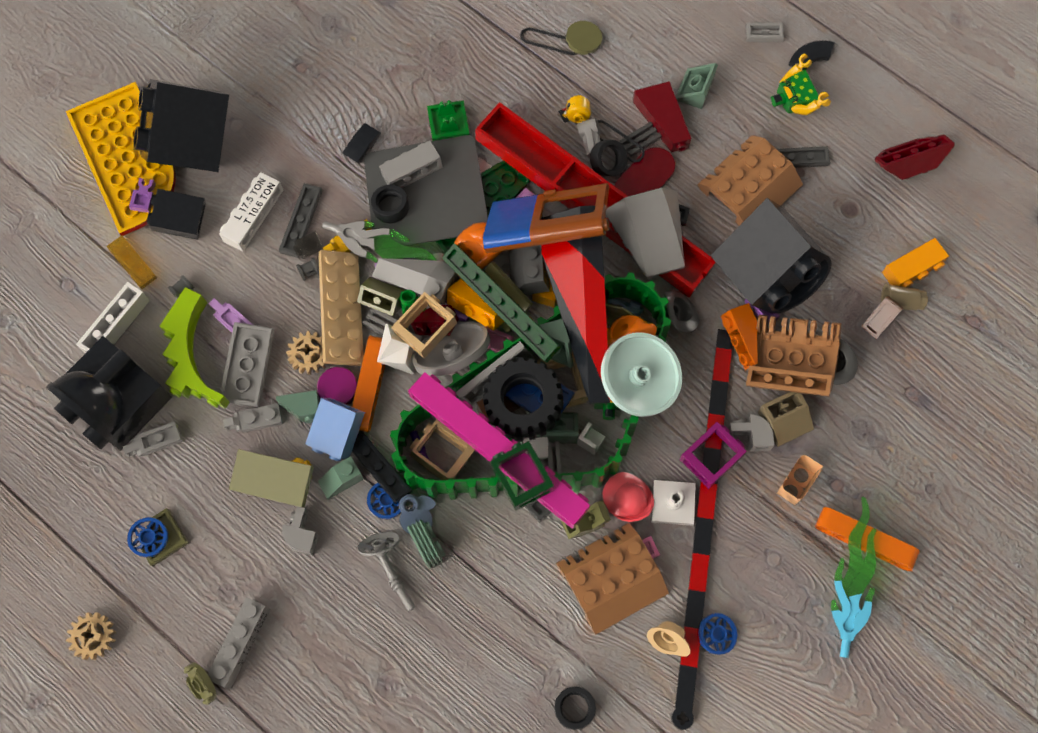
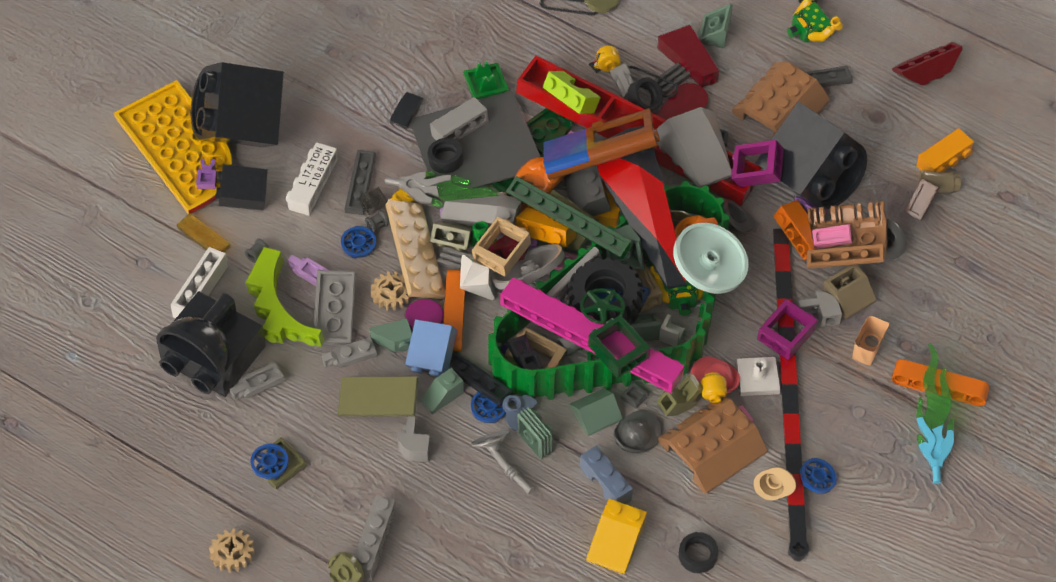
camera: 10 degrees left, 15 degrees down
none -> blue wheel [341,226,376,259]
none -> black slope [506,334,543,370]
none -> lime arch [543,71,600,114]
none -> sand green slope [569,389,622,436]
none -> dark green wheel [580,288,625,324]
none -> sand blue arch [580,445,633,504]
none -> yellow slope [586,499,647,574]
none -> dark grey hat [613,410,662,453]
none -> yellow head [700,372,727,403]
none -> magenta window [731,140,784,187]
none -> bright pink tile [812,224,852,249]

